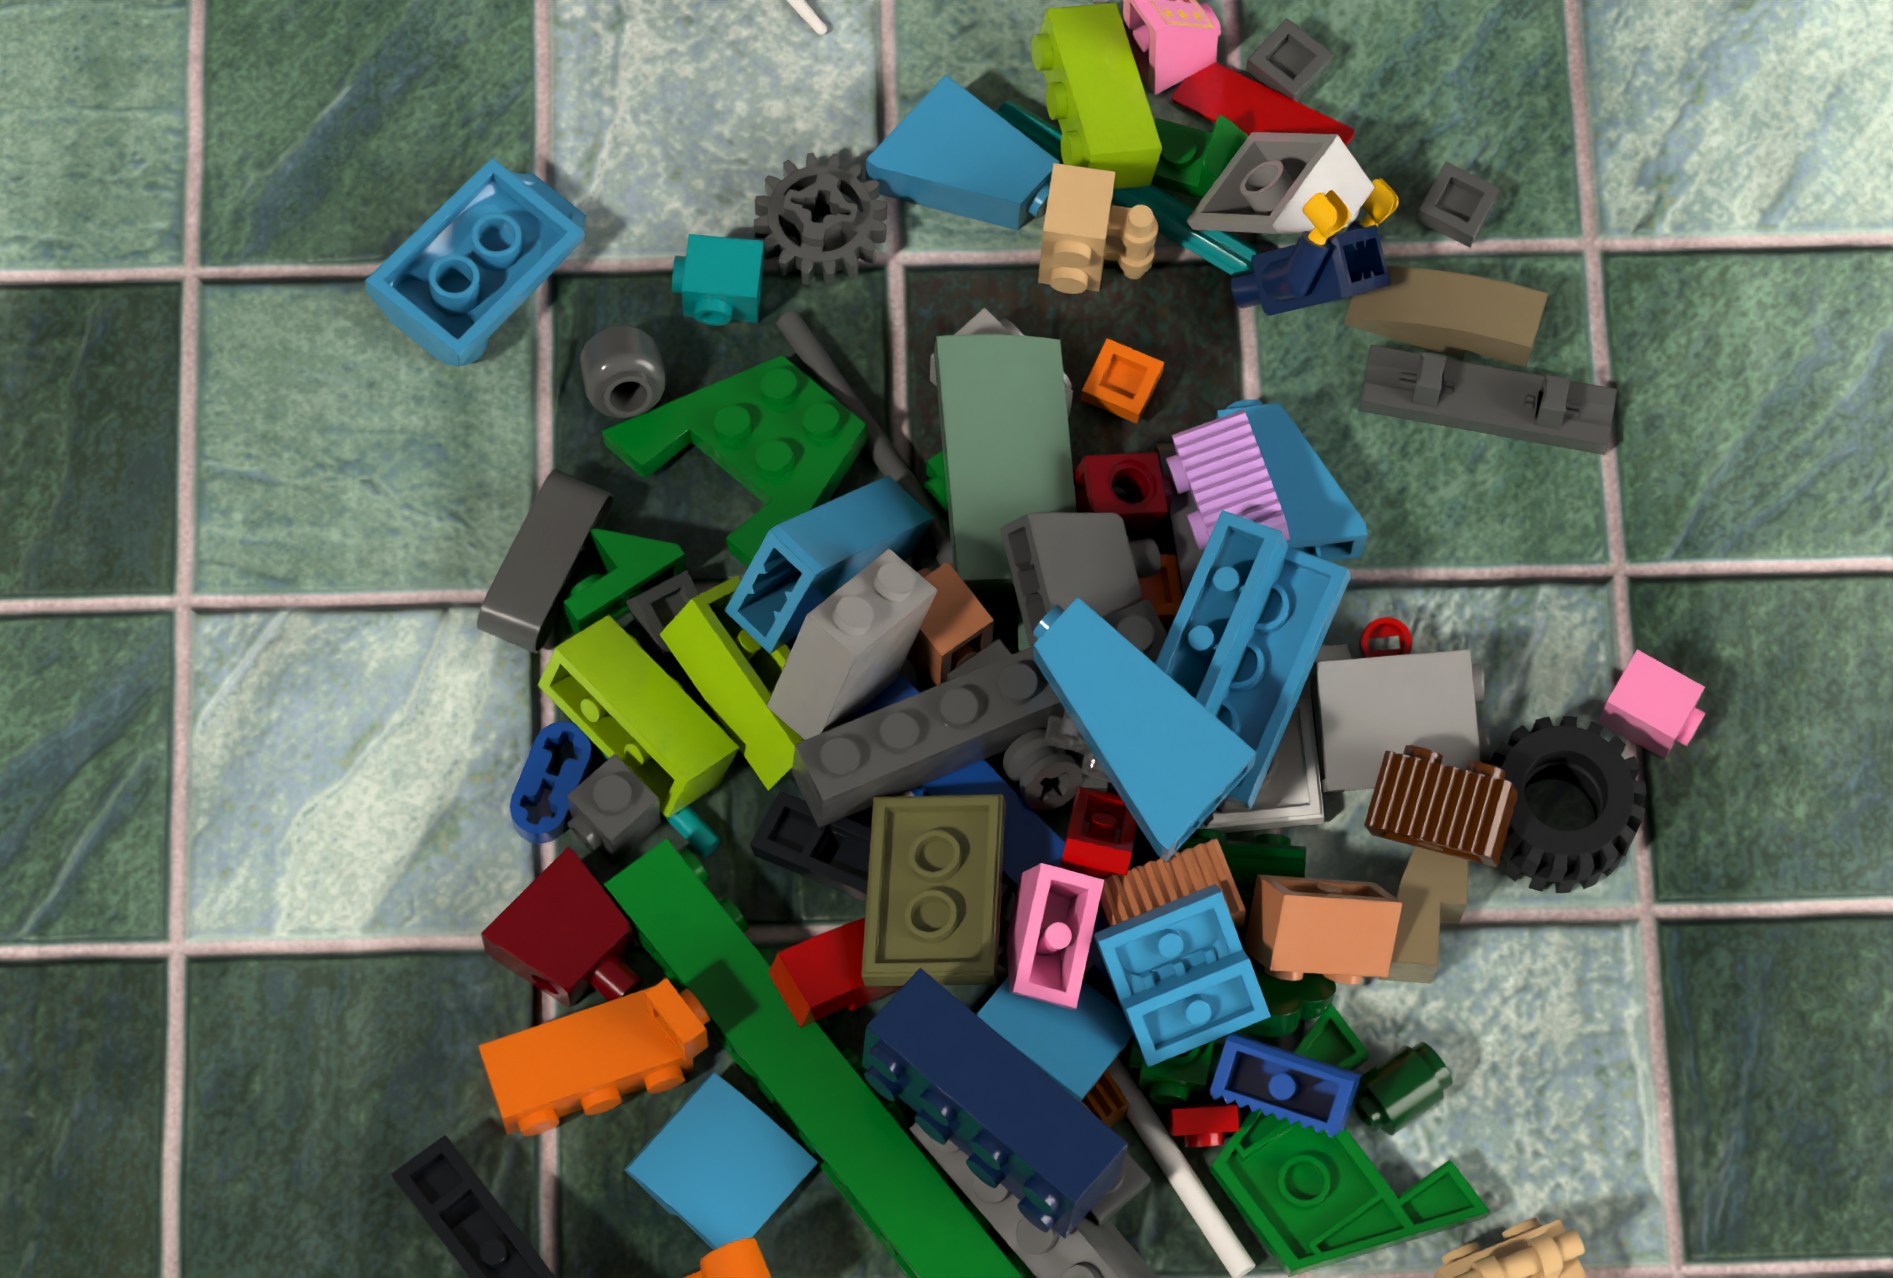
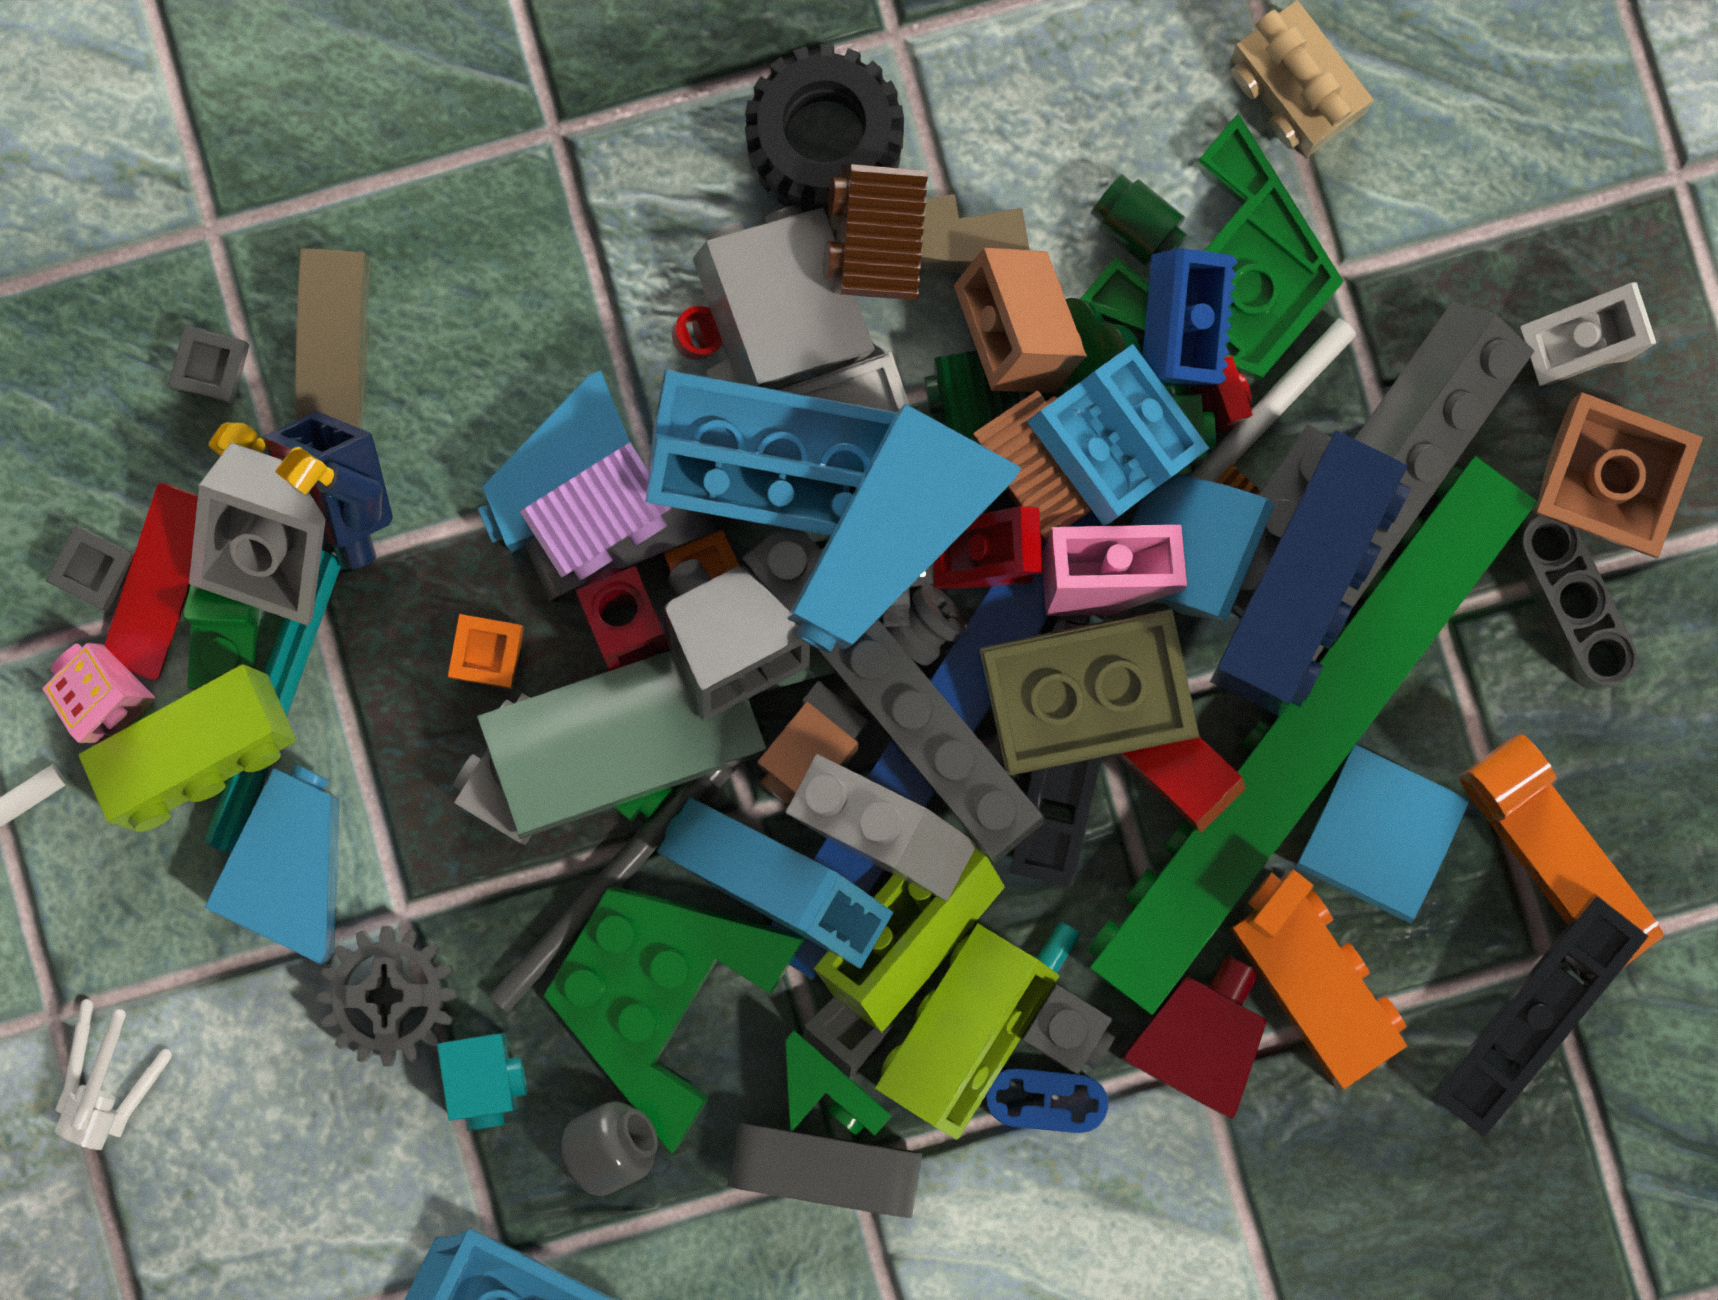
camera: 100 degrees left, 15 degrees up
tan brick [1038,163,1158,294] -> none
dark grey hinge [1359,345,1617,455] -> none
bright pink brick [1598,649,1706,760] -> none

